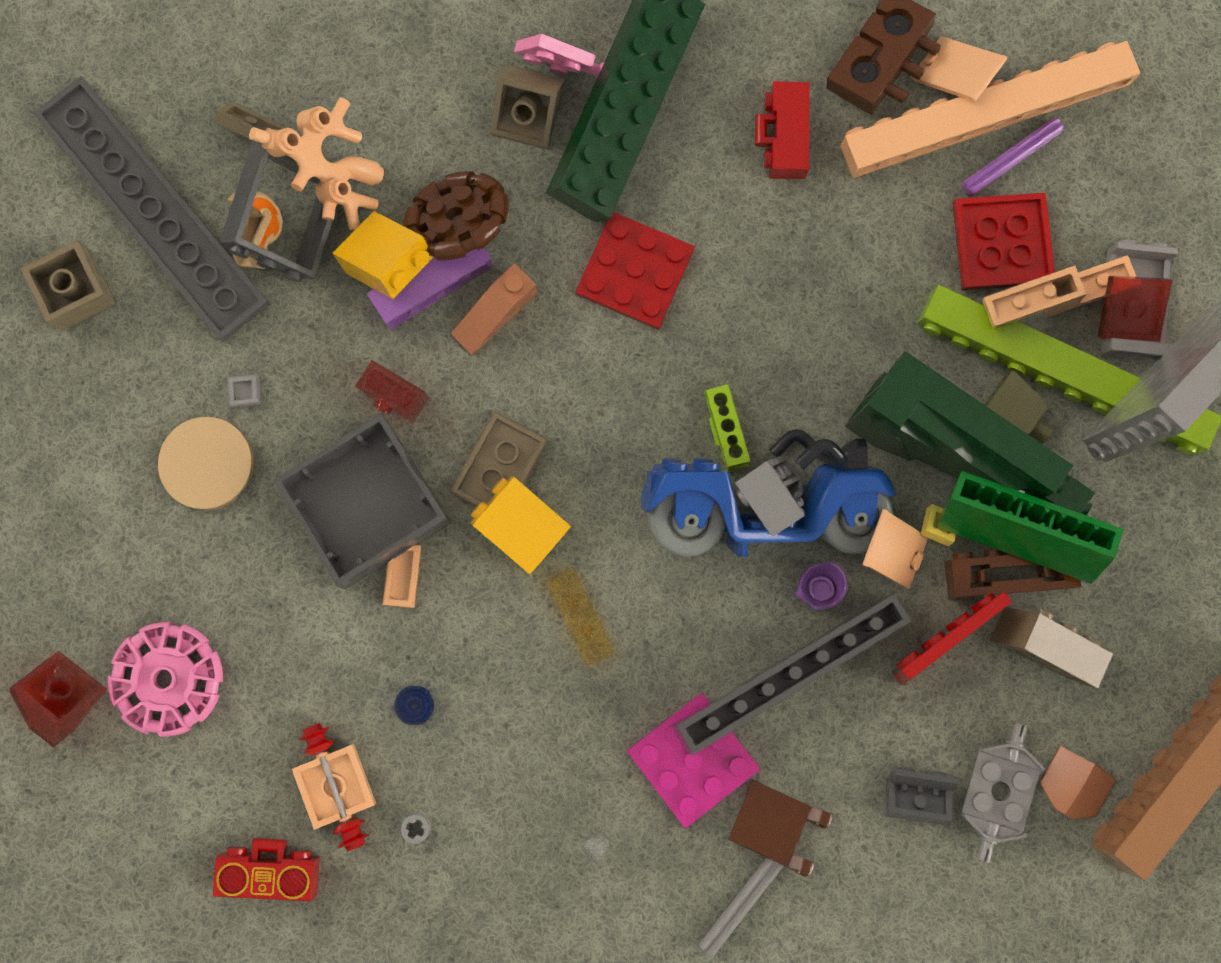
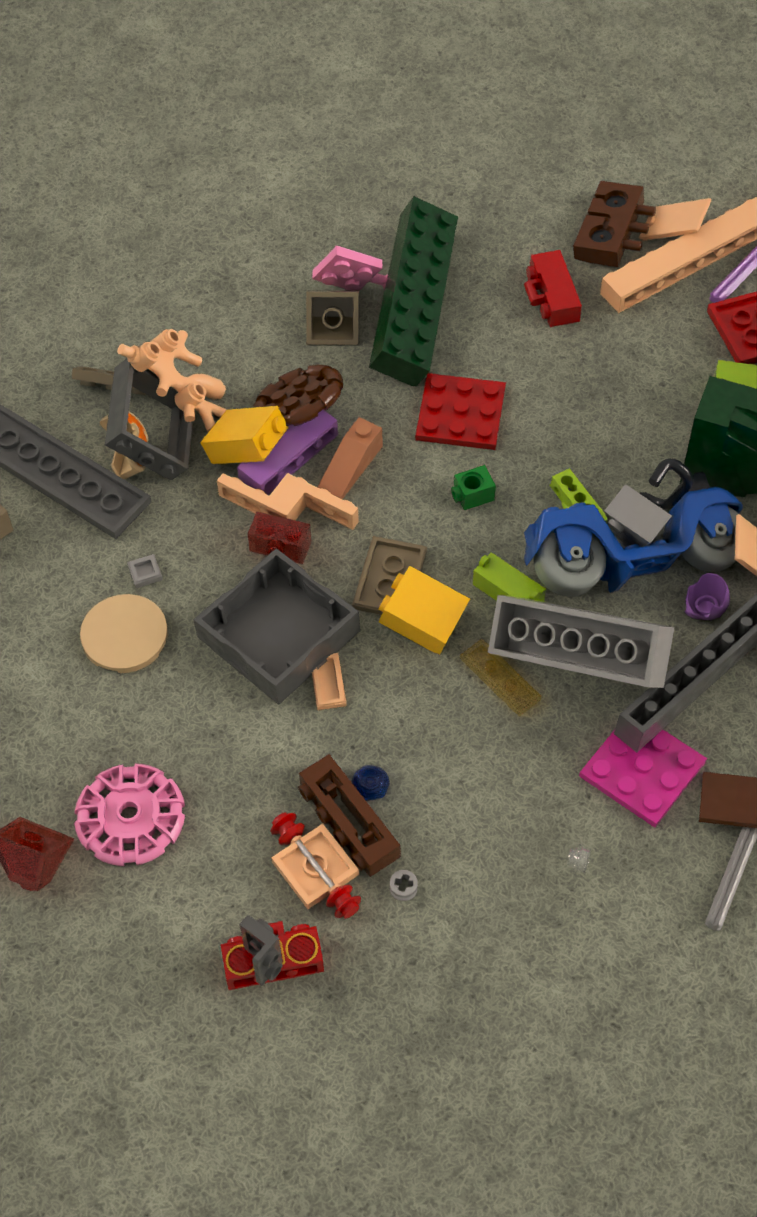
camera: 10 degrees left, 25 degrees down
none -> light nougat bracket [217,473,359,530]
none -> dark grey bracket [239,915,283,986]
none -> reddish brown brick [298,754,401,877]
none -> green brick [451,465,496,510]
none -> lime brick [473,552,546,602]
none -> light grey brick [488,595,674,688]

